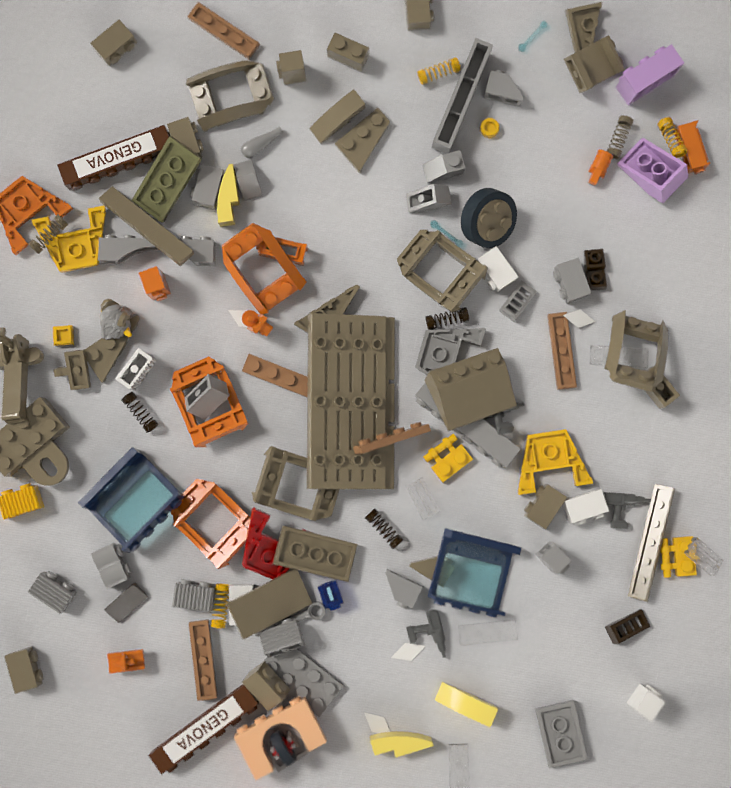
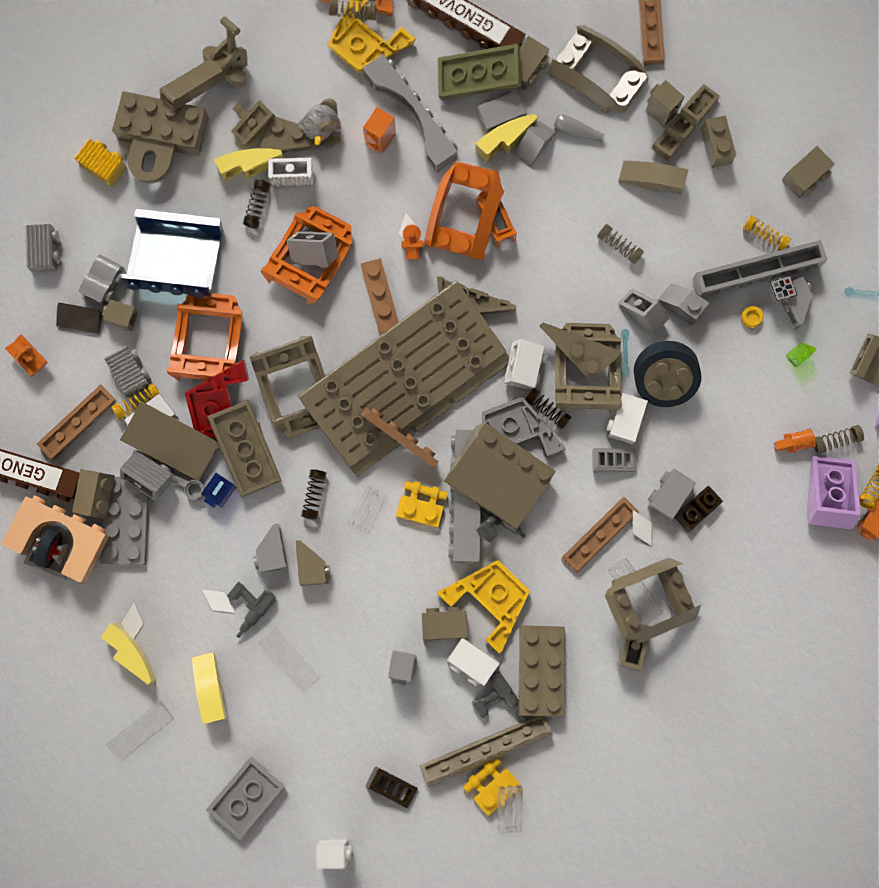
camera: 55 degrees right, 5 degrees down
yellow tile [53,325,74,346] -> none
dark tan tile [99,186,194,267] -> none
dark tan wing [335,108,390,173] -> none
clear light blue panel [428,528,522,618] -> none
none -> dark tan brick [102,299,139,332]
none -> light yellow slope [214,149,283,181]
none -> white brick [504,339,545,390]
none -> dark tan plate [518,625,565,717]
none -> dark tan wing [539,322,622,381]
none -> dark tan piece [597,224,644,264]
none -> dark tan slope [651,84,720,161]
none -> tile [768,275,797,303]
none -> clear neon green slope [786,343,816,367]

